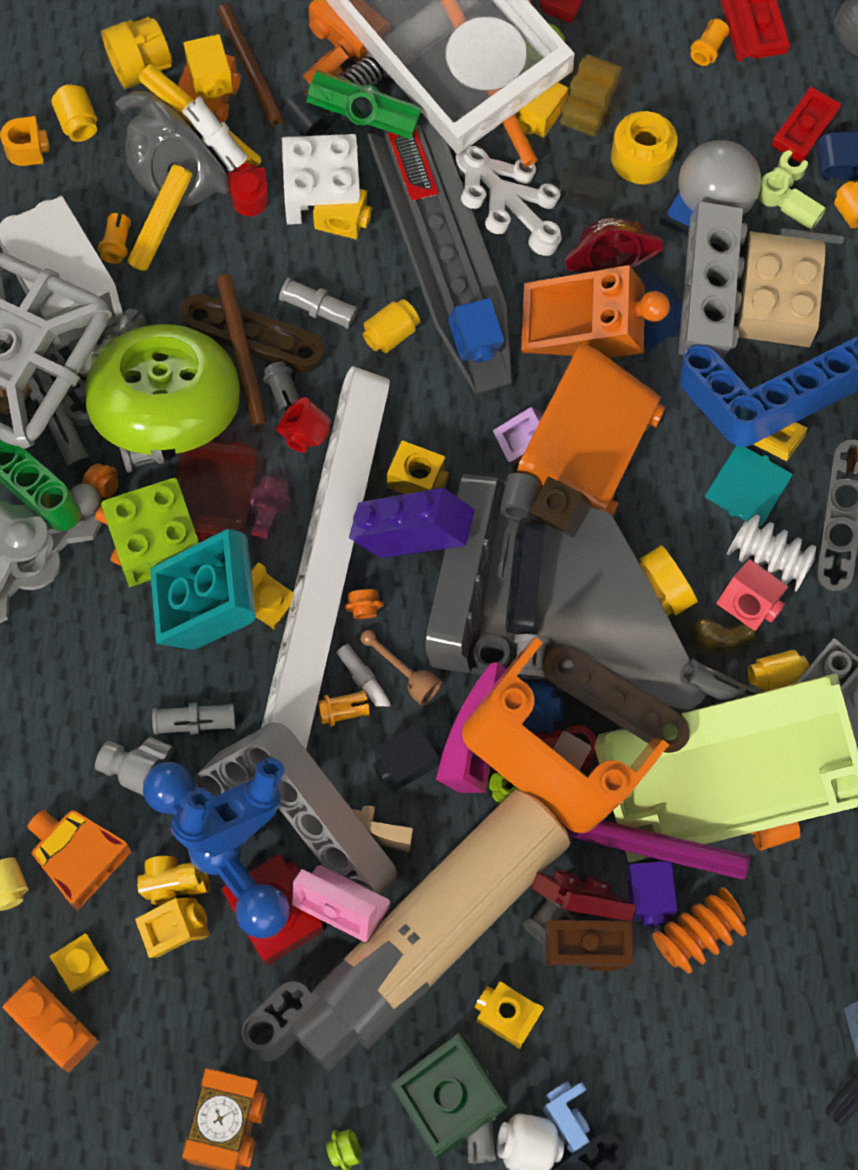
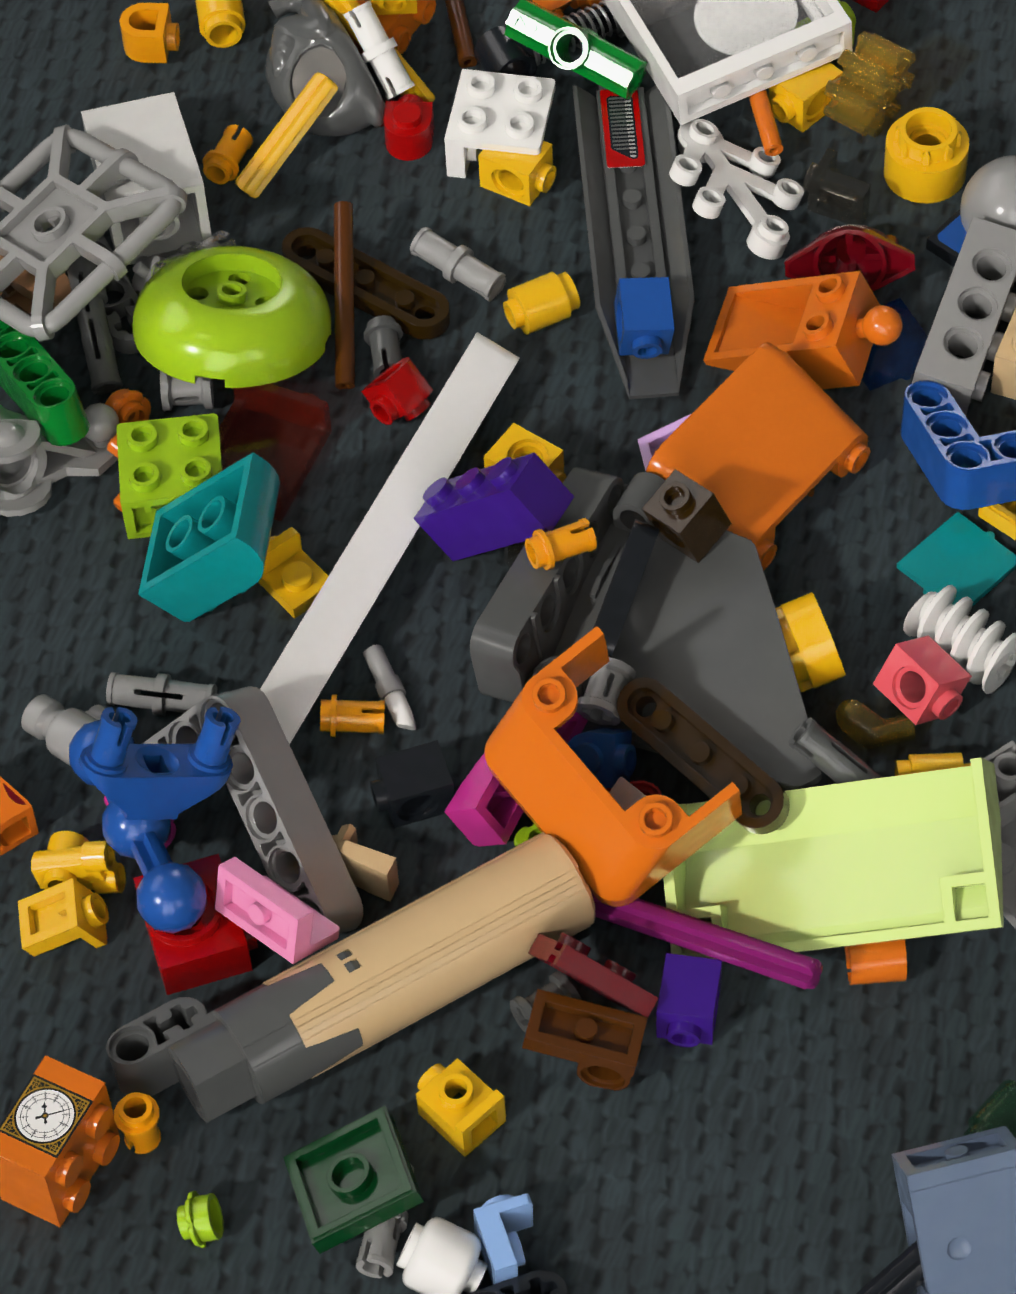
camera: 20 degrees right, 15 degrees down
clear pink piece [250,476,291,539] -> none
orange plate [344,589,384,619] -> none
medium nougat hinge [361,630,443,706] -> none
orange piece [652,887,747,974] -> none
none -> light orange pin [114,1092,161,1154]
none -> light orange pin [525,518,597,570]

